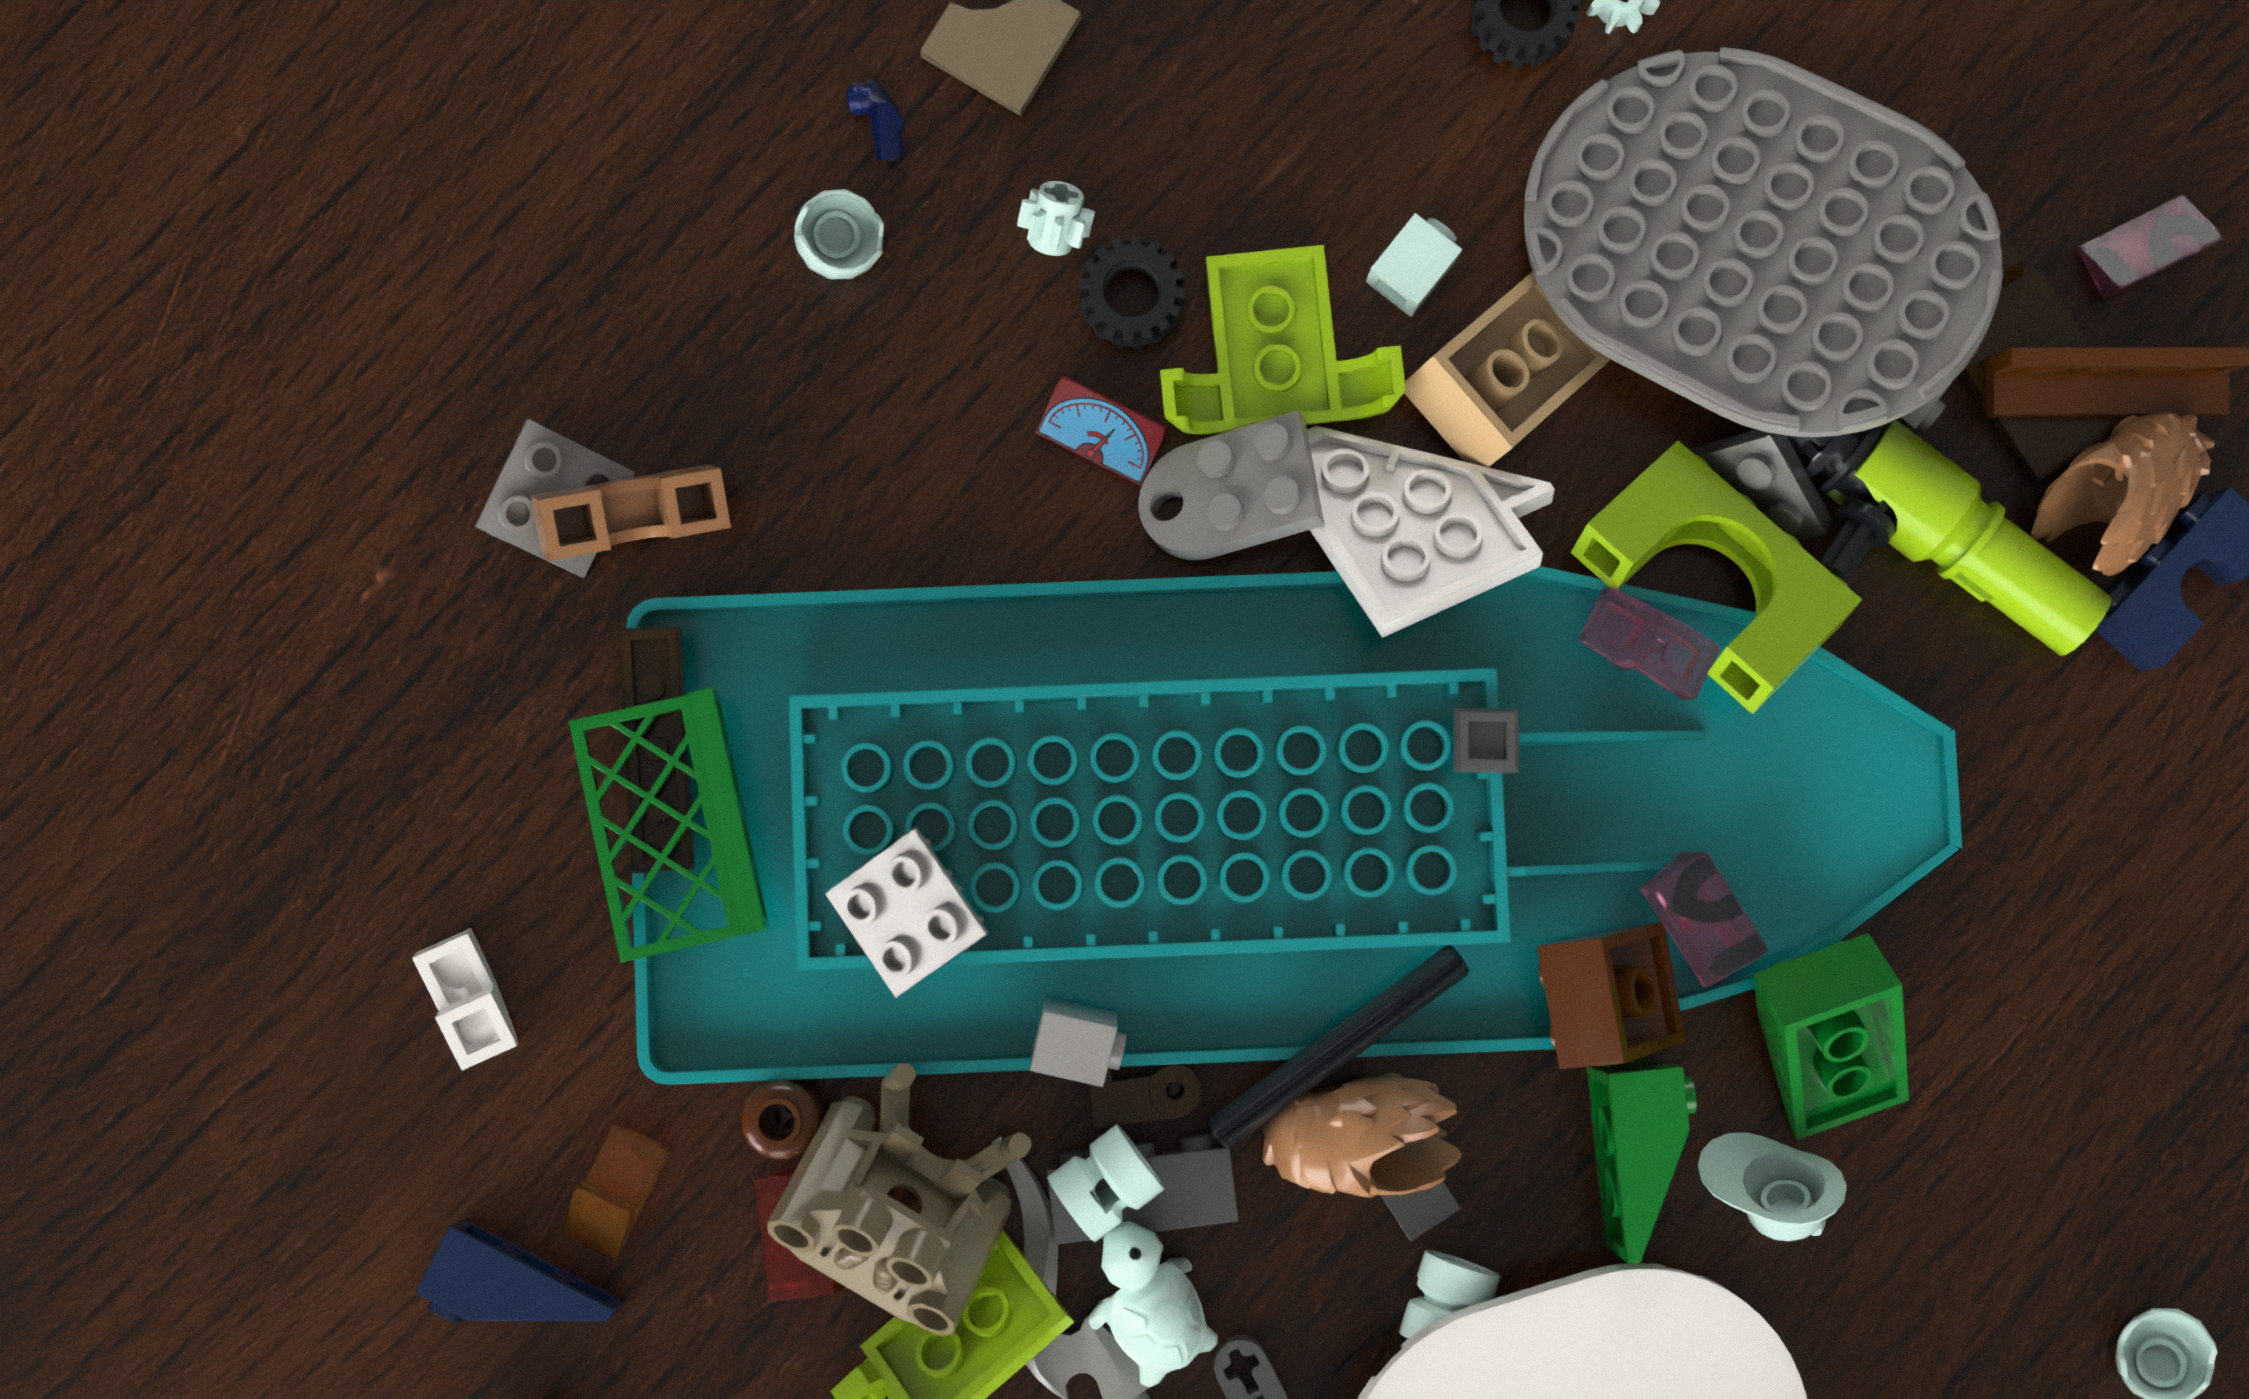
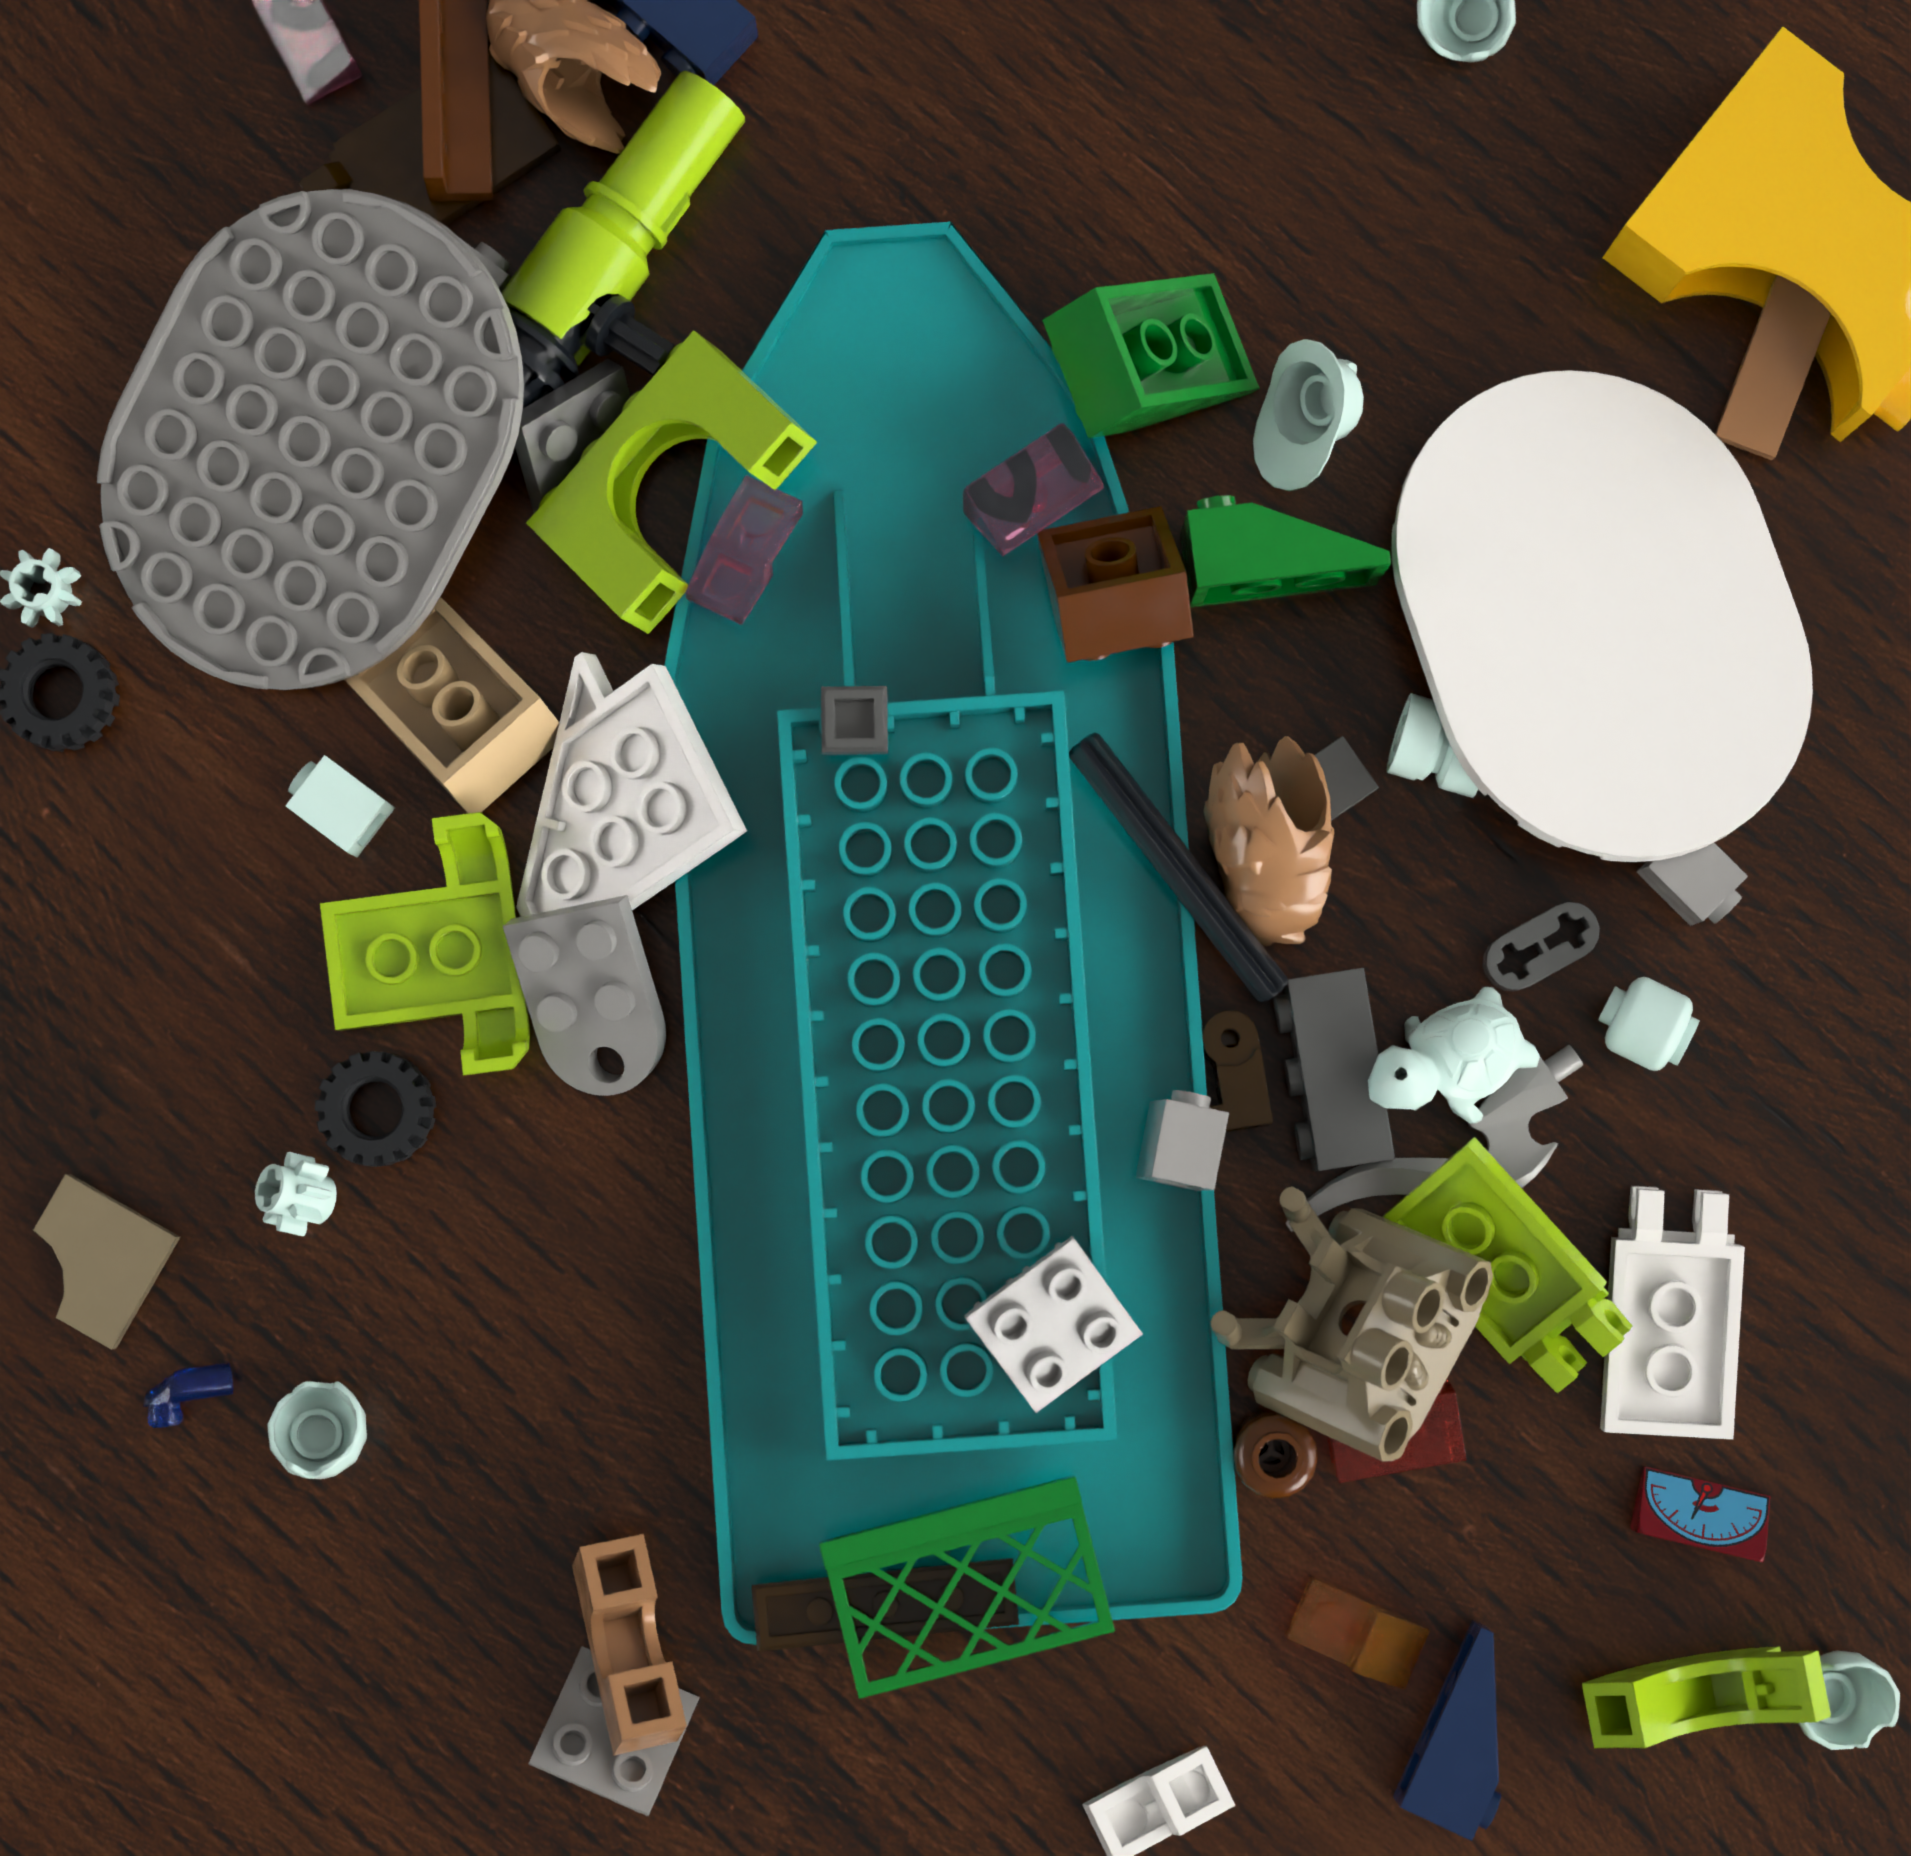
camera: 90 degrees left, 0 degrees up
slope [1036,375,1168,487] -> none
light aqua wheel [1047,1124,1165,1242] -> none

